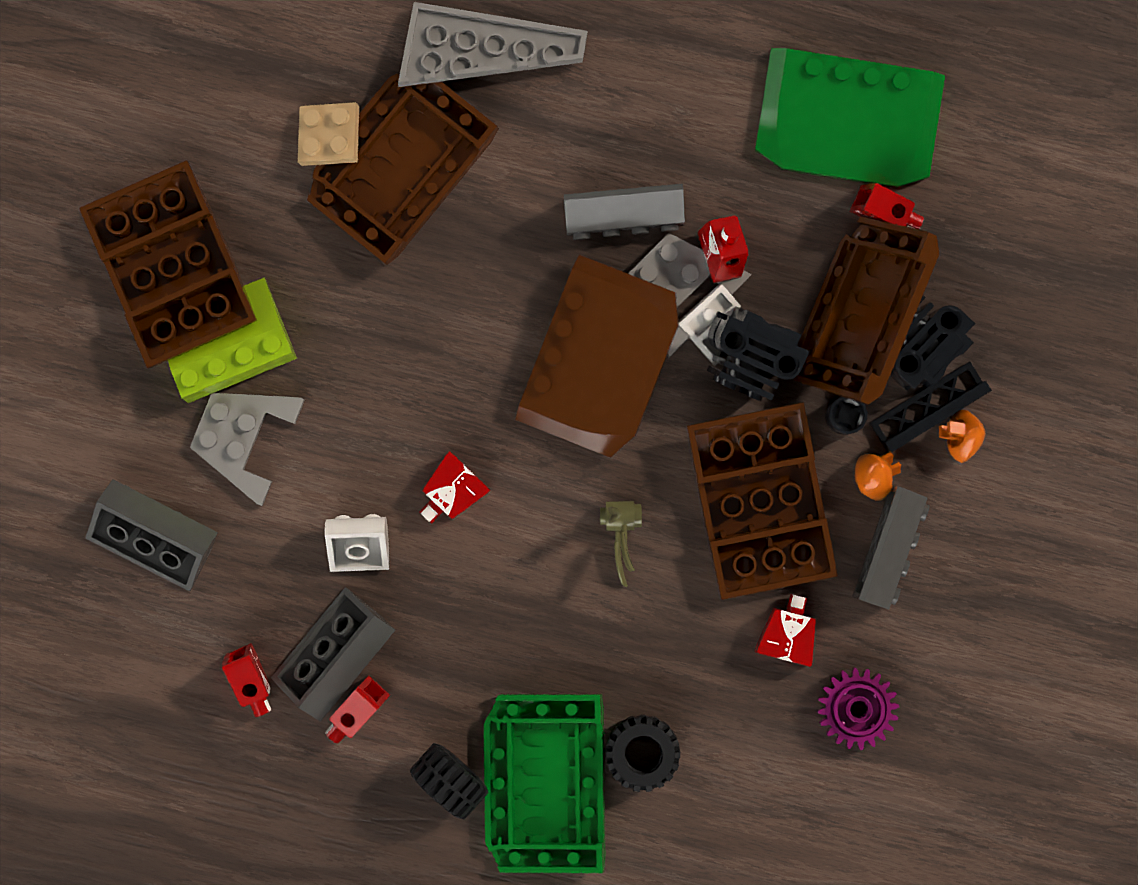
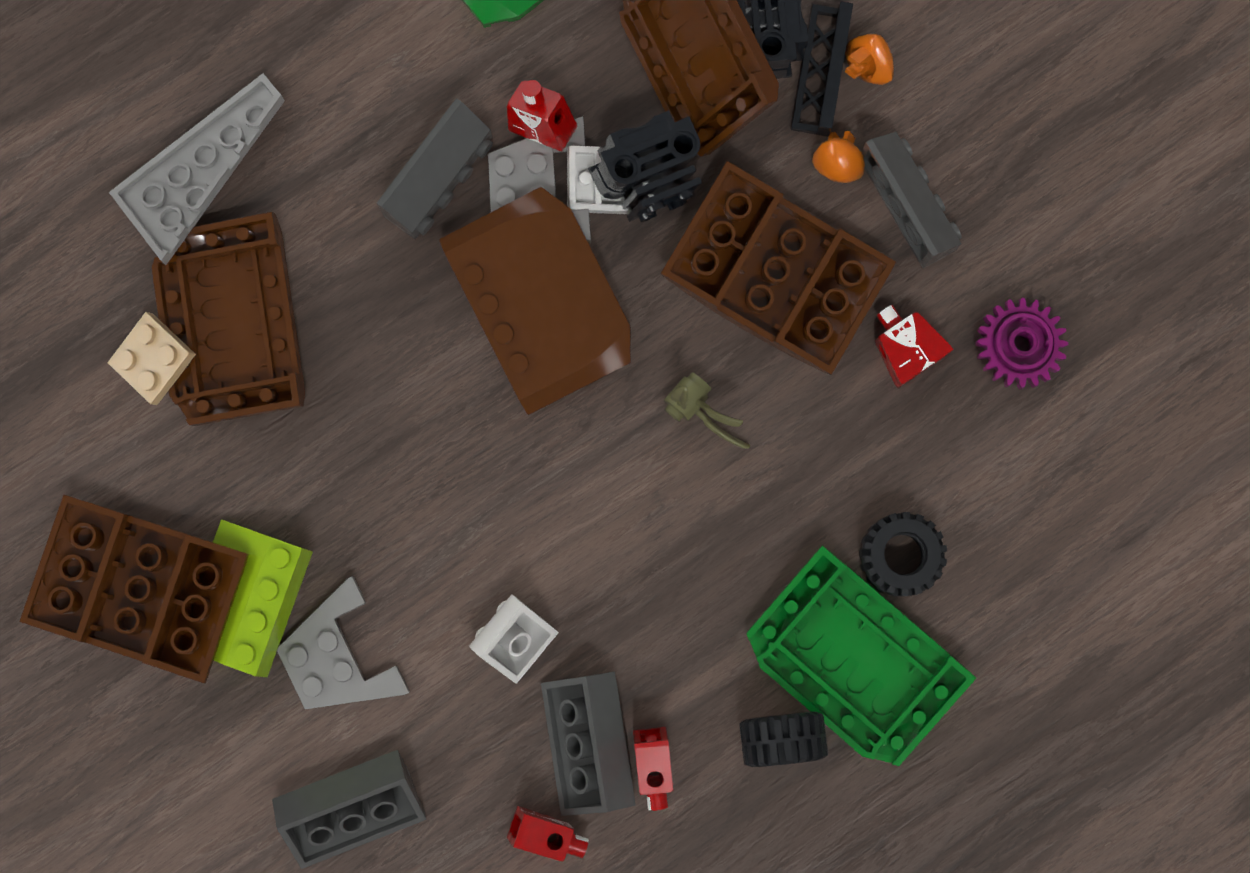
camera: 45 degrees left, 5 degrees down
red torso [419,451,491,524] -> none
black wheel [825,397,868,435] -> none

